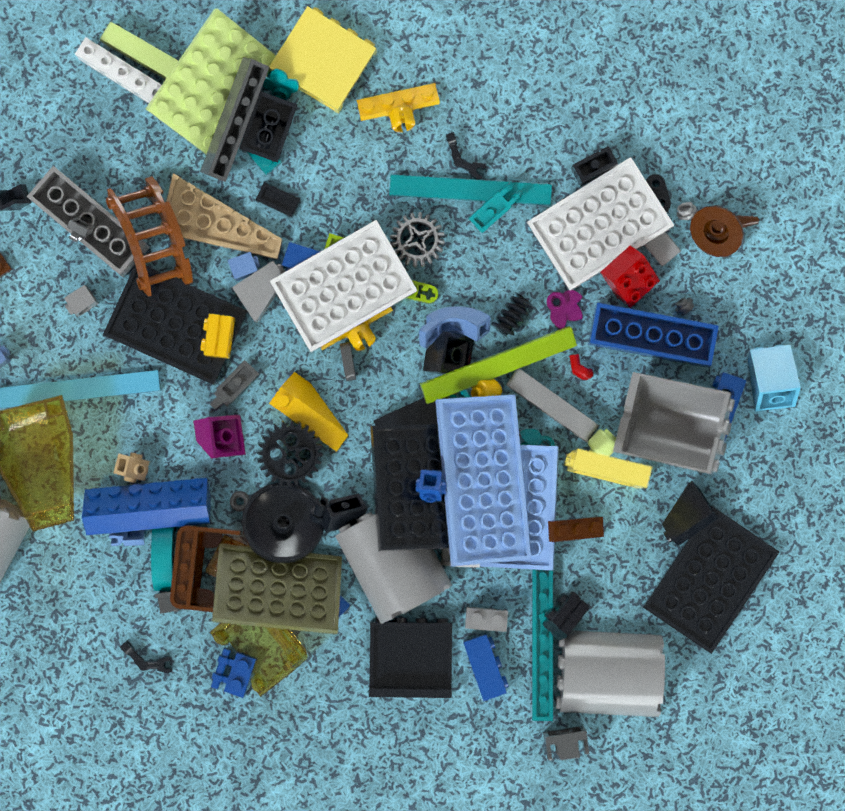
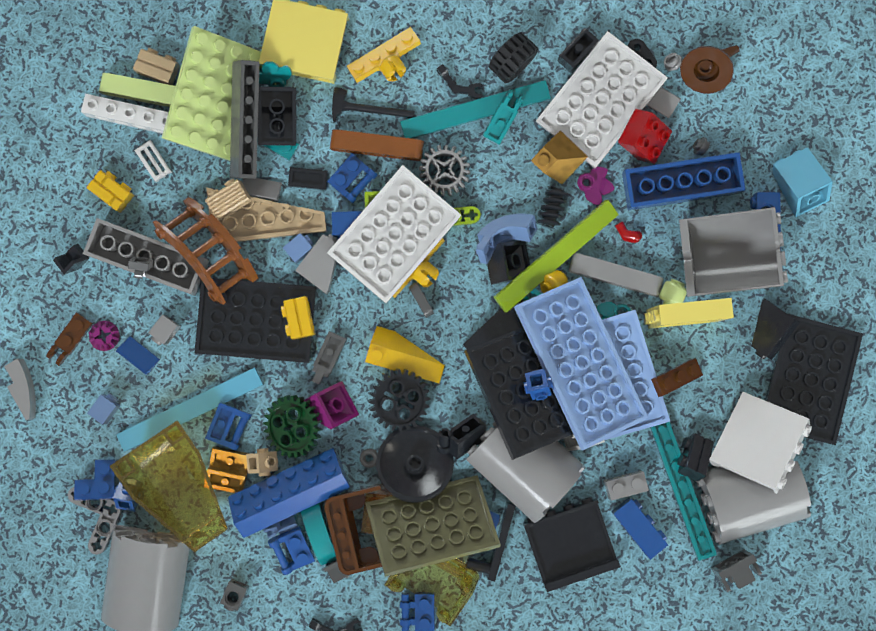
camera: 20 degrees left, 0 degrees up
none -> yellow brick [87,170,134,213]
none -> magenta gear [88,321,120,351]
none -> blue slope [116,336,160,375]
none -> tan brick [133,48,180,85]
none -> white tile [134,140,172,182]
none -> tan brick [205,179,253,220]
none -> blue plate [205,402,252,450]
none -> pearl gold slope [205,446,250,493]
none -> dark grey brick [220,579,250,611]
none -> light grey slope [242,178,282,201]
none -> dark green gear [263,395,323,458]
none -> blue plate [268,526,315,575]
none -> blue plate [327,153,378,204]
none -> dark orange beam [330,129,424,161]
none -> black piece [332,87,415,123]
none -> black piece [465,502,515,582]
none -> black tyre [488,32,538,83]
none -> pearl gold slope [531,130,588,184]
none -> white panel [709,392,812,494]

